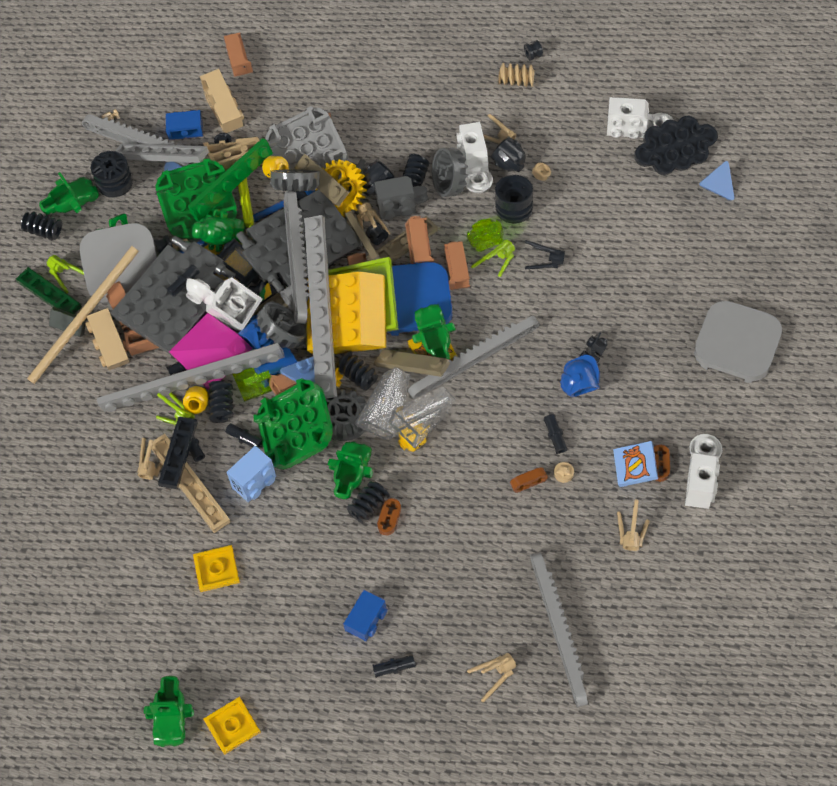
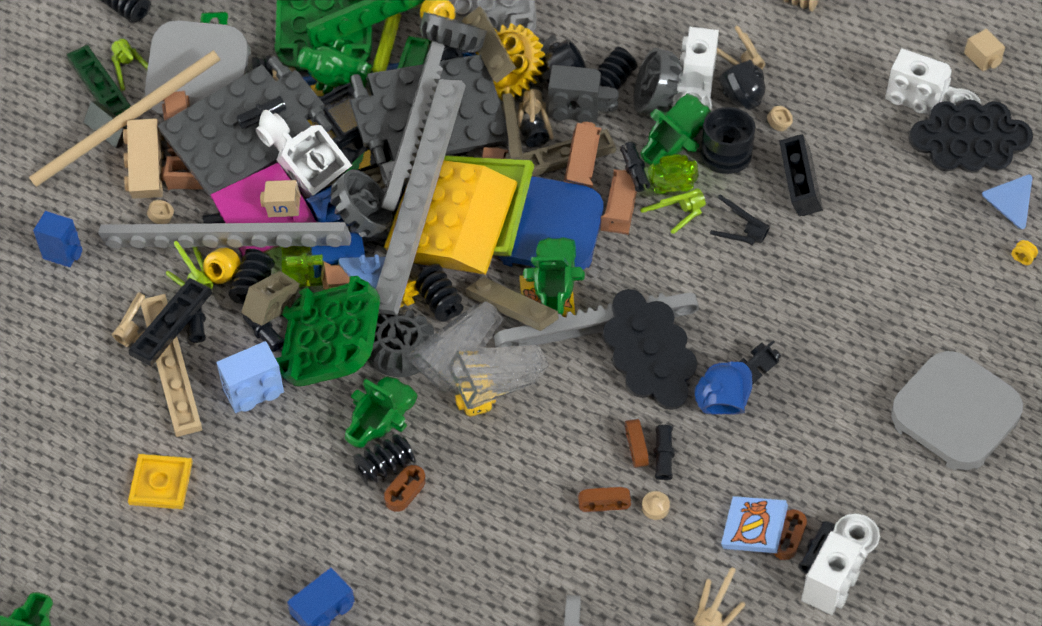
camera: 15 degrees right, 5 degrees down
none -> blue brick [33,211,82,267]
none -> tan tile [147,200,174,224]
none -> dark tan brick [241,271,300,326]
none -> tan brick [260,180,301,217]
none -> green tile [397,36,432,69]
none -> black plate [603,289,697,410]
none -> black pin [620,142,651,192]
none -> dark orange beam [625,419,649,468]
none -> green piece [640,93,711,167]
none -> black brick [779,134,823,216]
none -> black pin [798,521,835,575]
none -> tan brick [964,29,1005,72]
none -> yellow bush [1011,240,1038,266]

